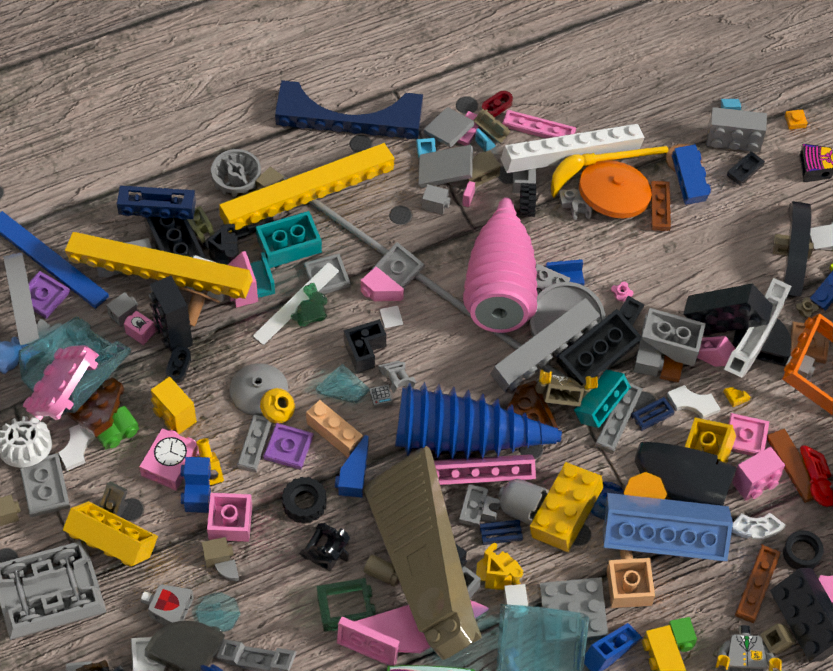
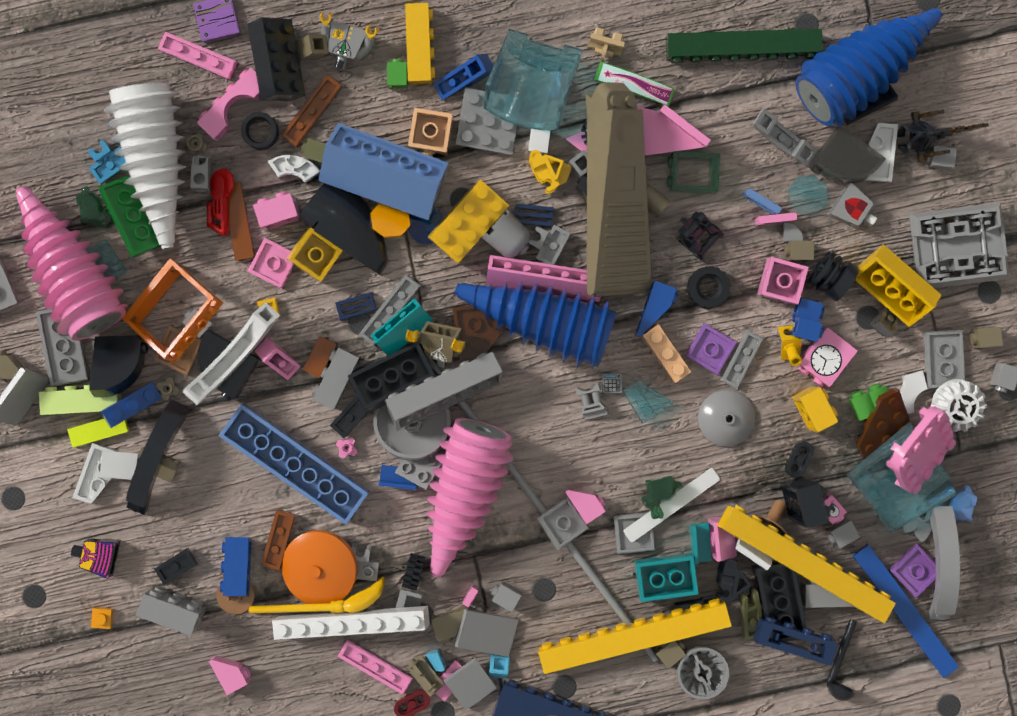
camera: 170 degrees left, 30 degrees up
yellow piece [260,388,295,424] -> none
black brick [344,319,387,373] -> none
white sticker [380,306,403,328] -> none
light grey slope [642,308,705,366] -> none
white tile [667,385,720,419] -> none
black brick [683,283,773,335] -> none
medium azure slope [721,99,741,110] -> none
none -> bright pink slope [209,656,251,695]
none -> medium blue brick [219,403,370,525]
none -> olive brick [301,138,326,165]
none -> medium blue tile [743,188,782,215]
none -> bright pink tile [755,212,797,226]
none -> black wheel [808,250,859,302]
none -> black piece [827,619,857,701]

